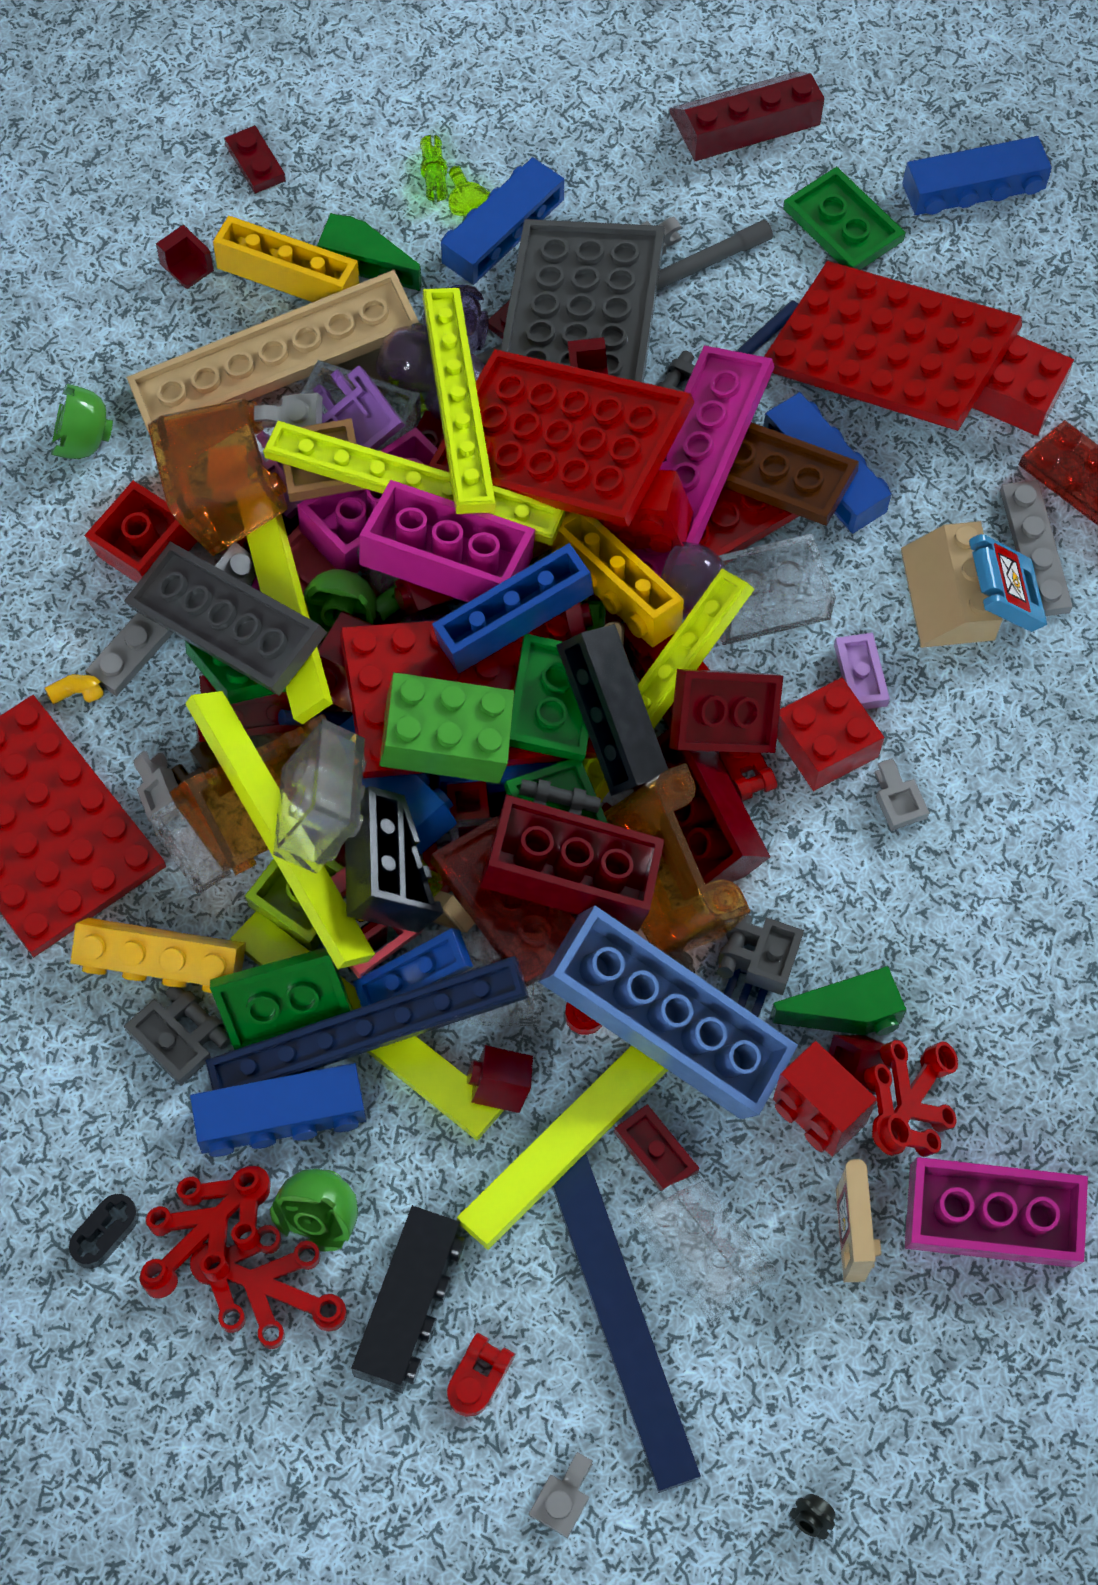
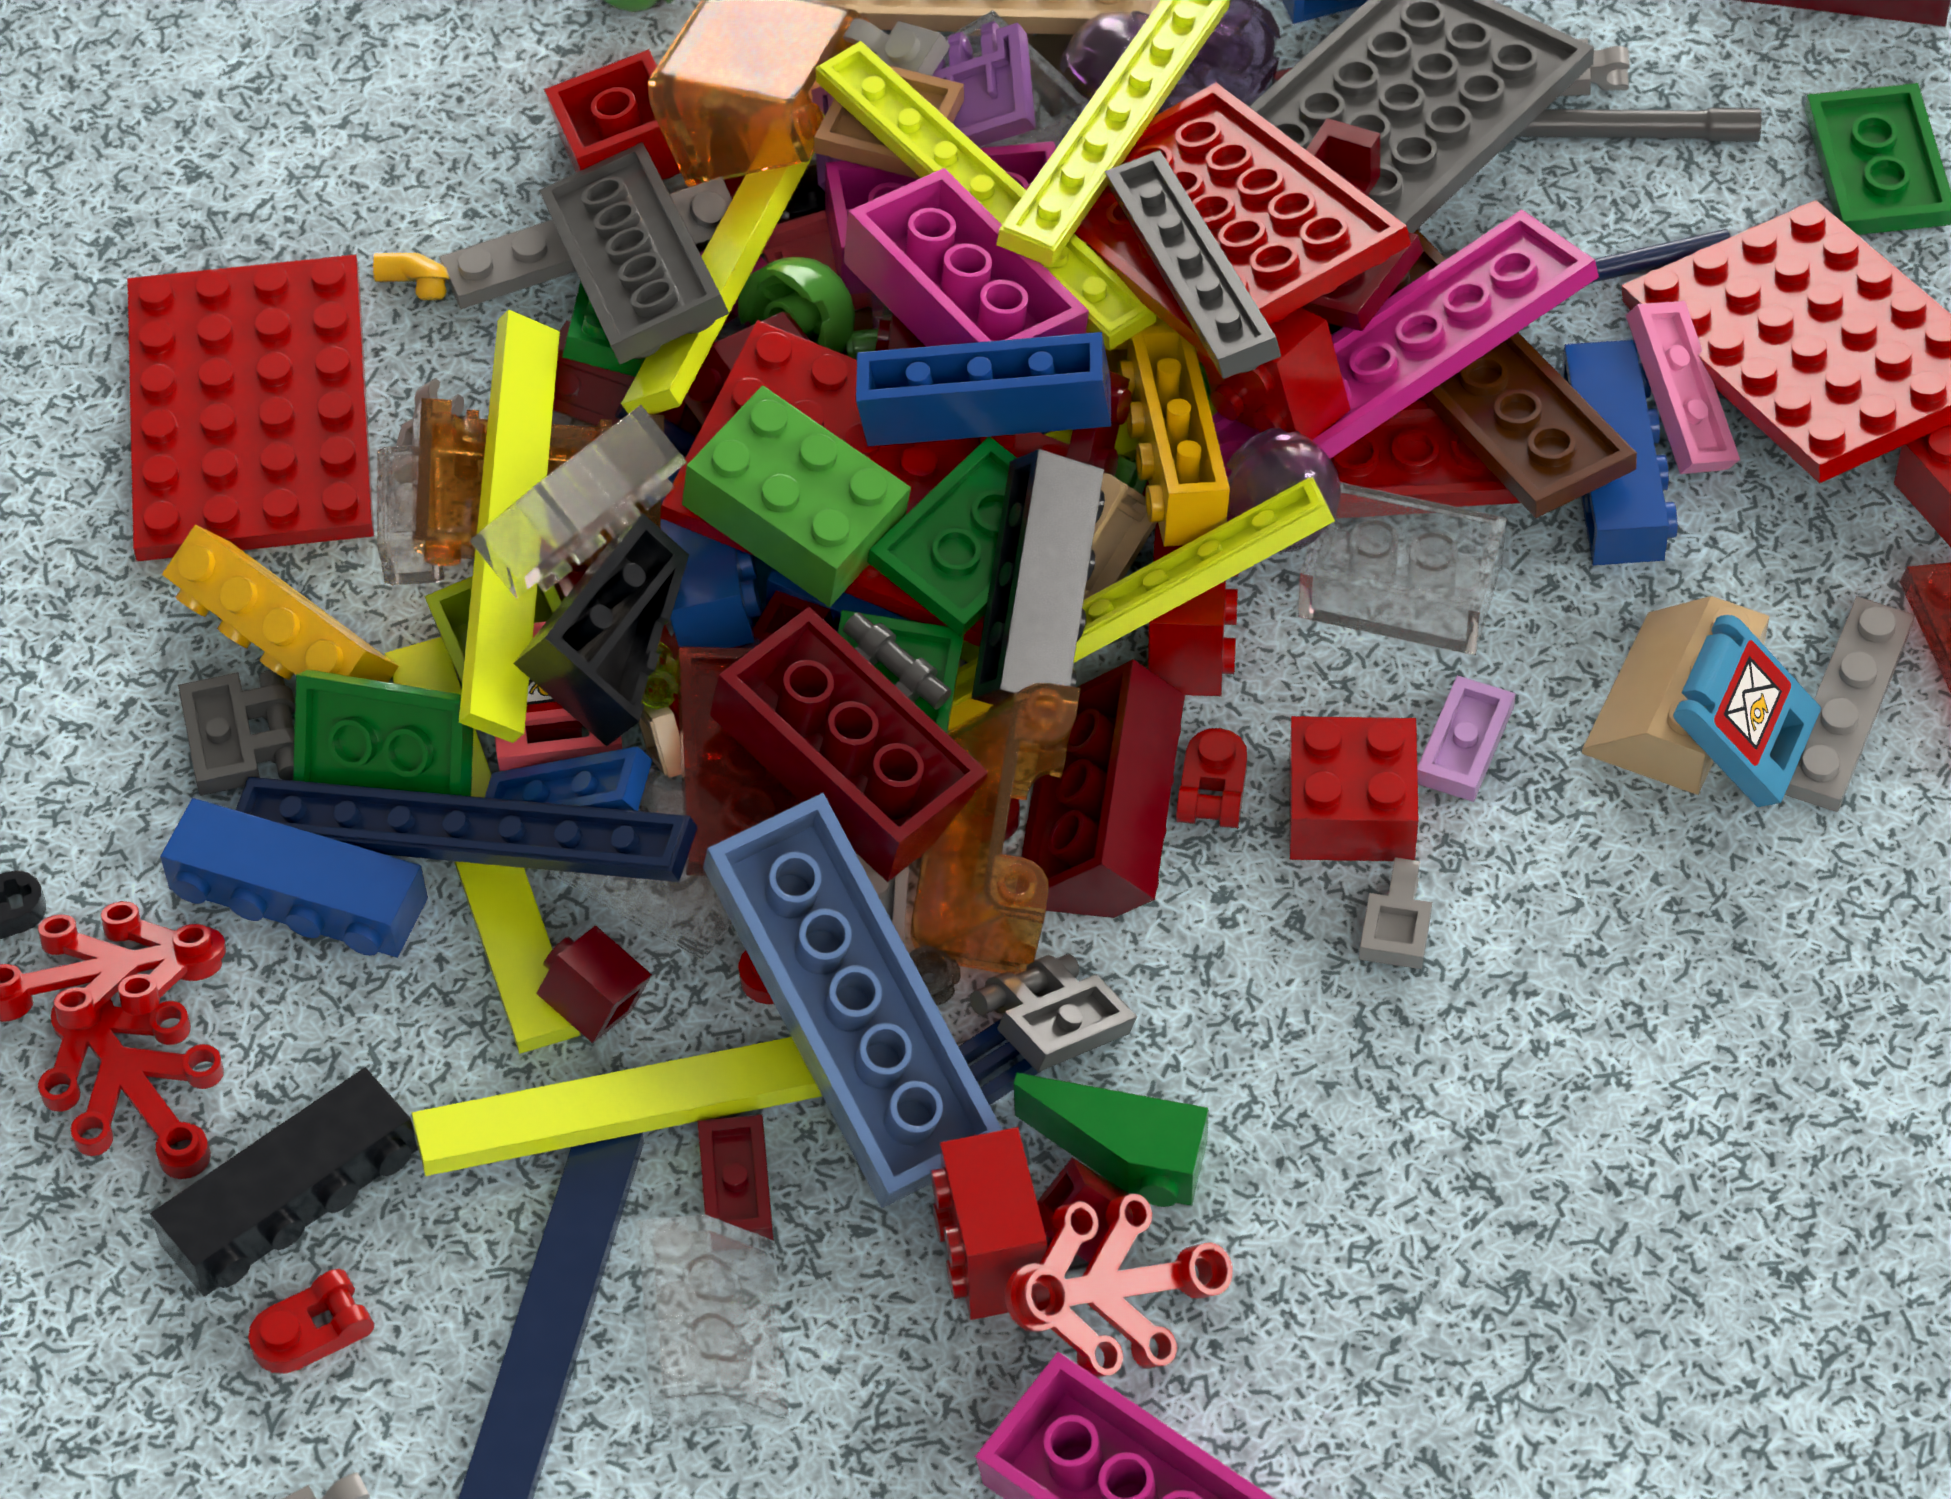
camera: 35 degrees right, 10 degrees down
bright green cylinder [270,1169,359,1251] -> none
dark red plate [669,669,784,753] -> none
tan container [836,1159,881,1283] -> none
none -> plate [1105,150,1281,379]
none -> bright pink plate [1626,301,1740,474]

